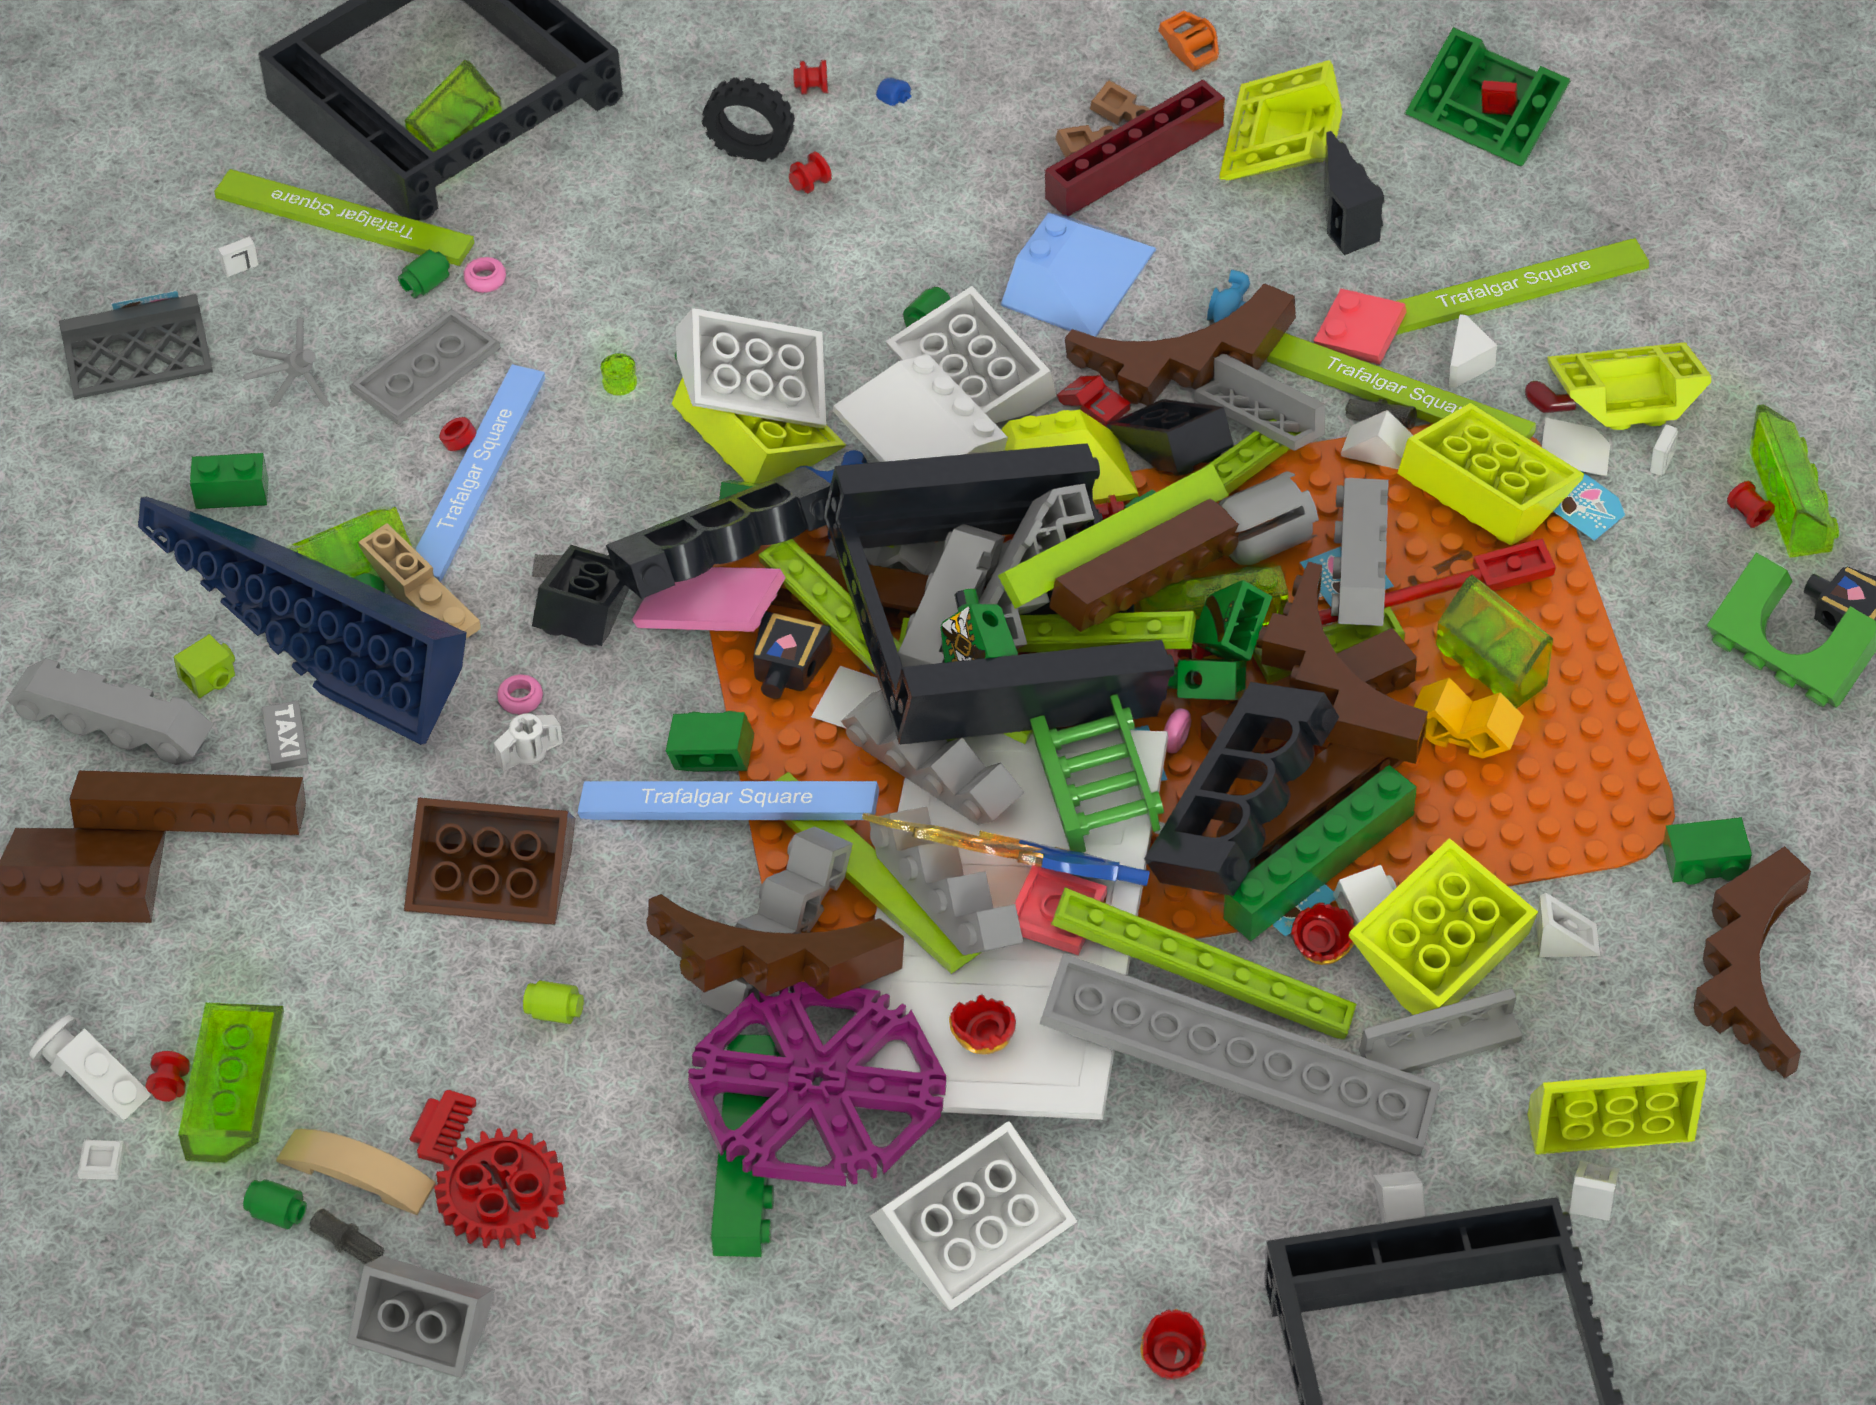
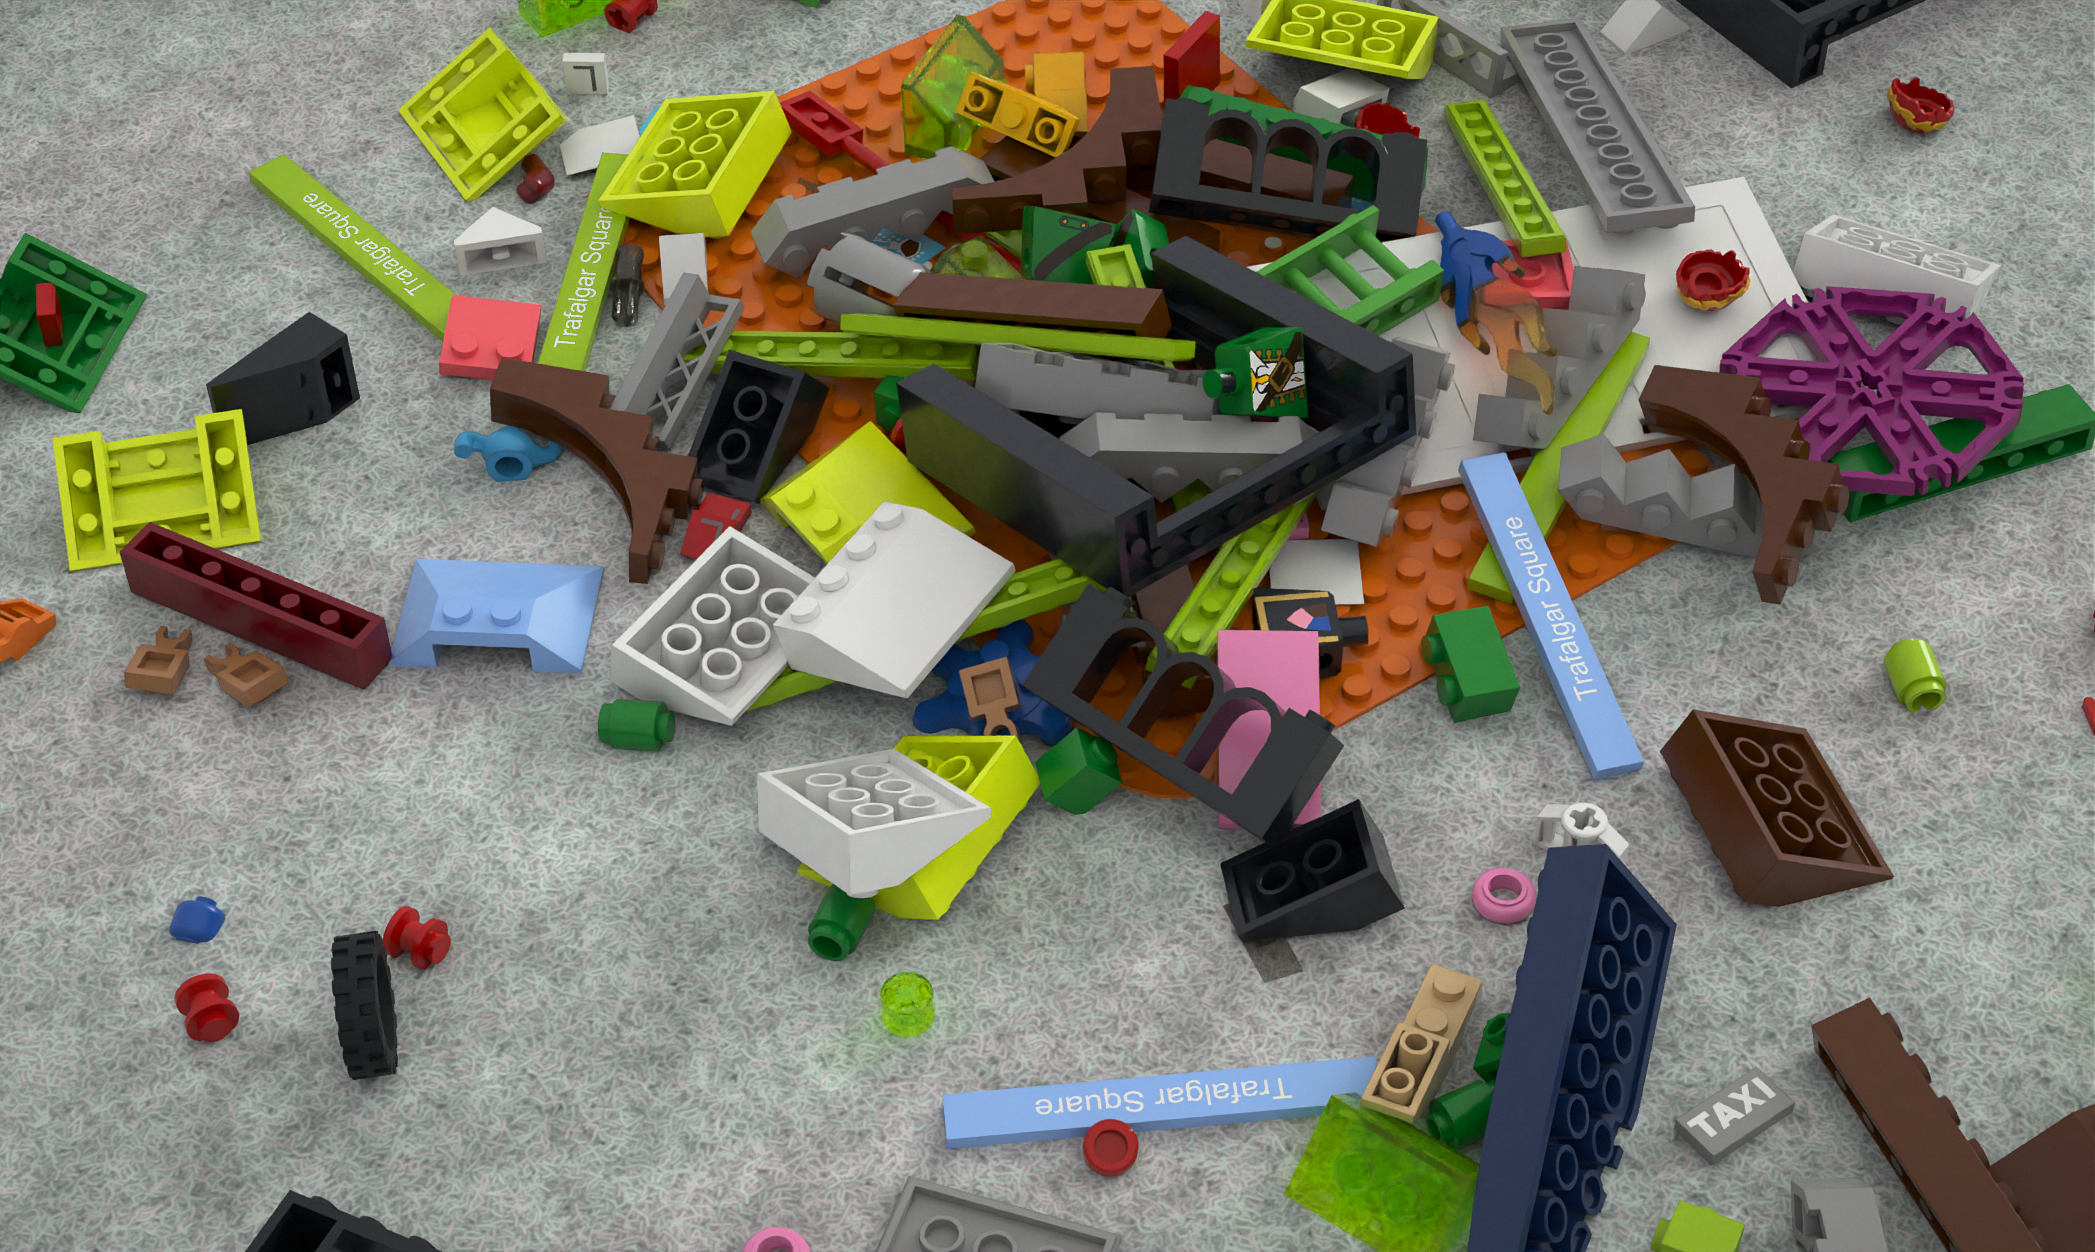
camera: 115 degrees left, 5 degrees down
none -> yellow slope [955,72,1080,157]
none -> medium nougat plate [959,657,1022,744]
none -> red tile [1163,11,1220,107]

